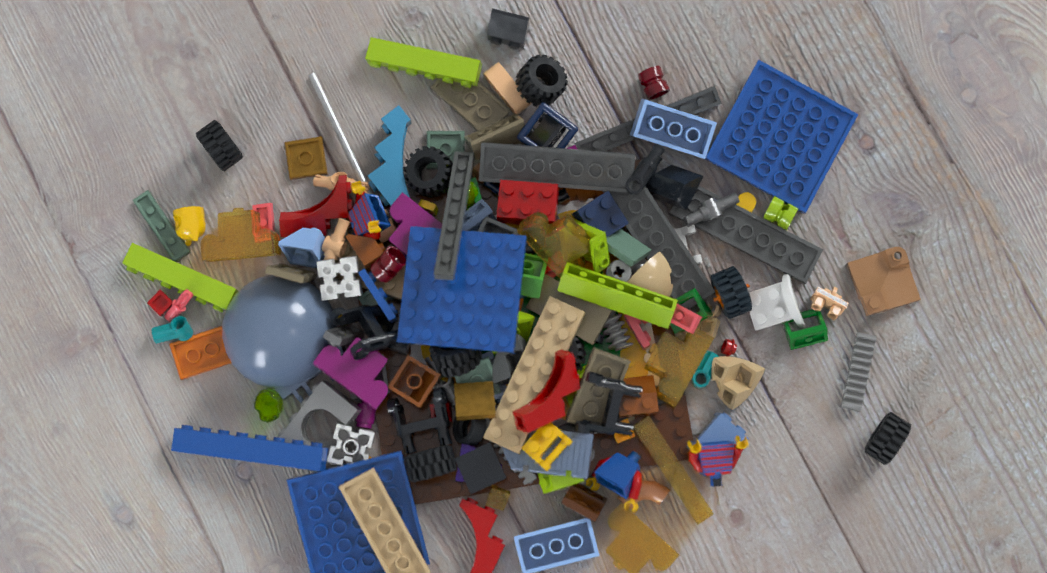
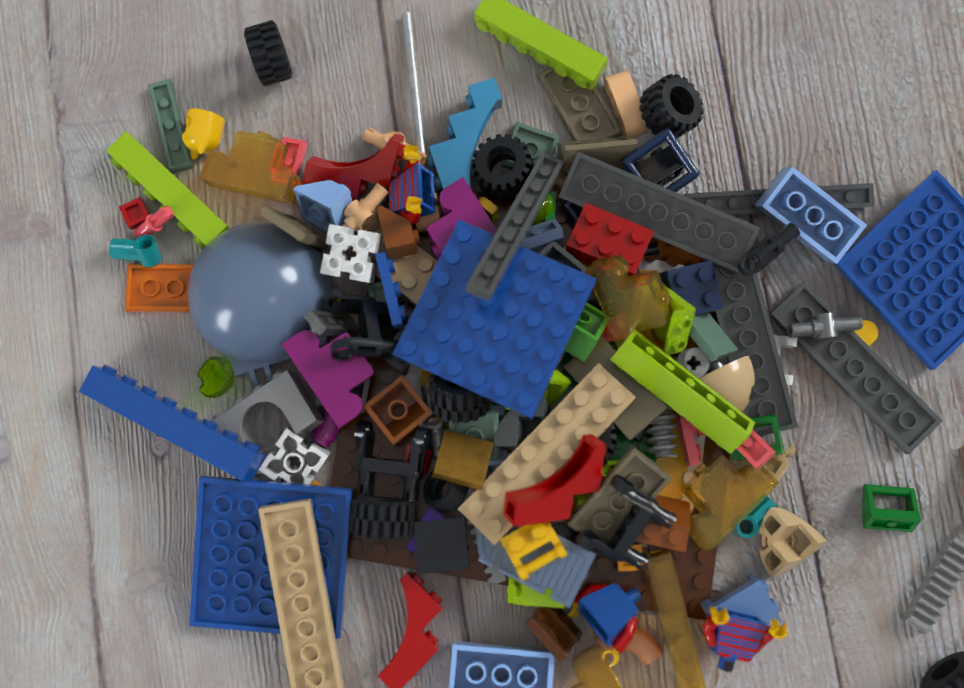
camera: 10 degrees right, 0 degrees up
pearl gold tile [284,136,328,180] -> none
dark red wheel [371,246,407,283] -> none
clear yellow plate [485,485,510,511] -> none
black slope [487,8,529,50] -> none
dark red wheel [638,66,670,100] -> none
black slope [647,165,703,210] -> none
black wheel [711,266,752,319] -> none
red plate [721,339,737,356] -> none
white piece [749,274,805,331] -> none
lime wheel [763,196,798,230] -> none
light nougat hips [810,286,849,320] -> none

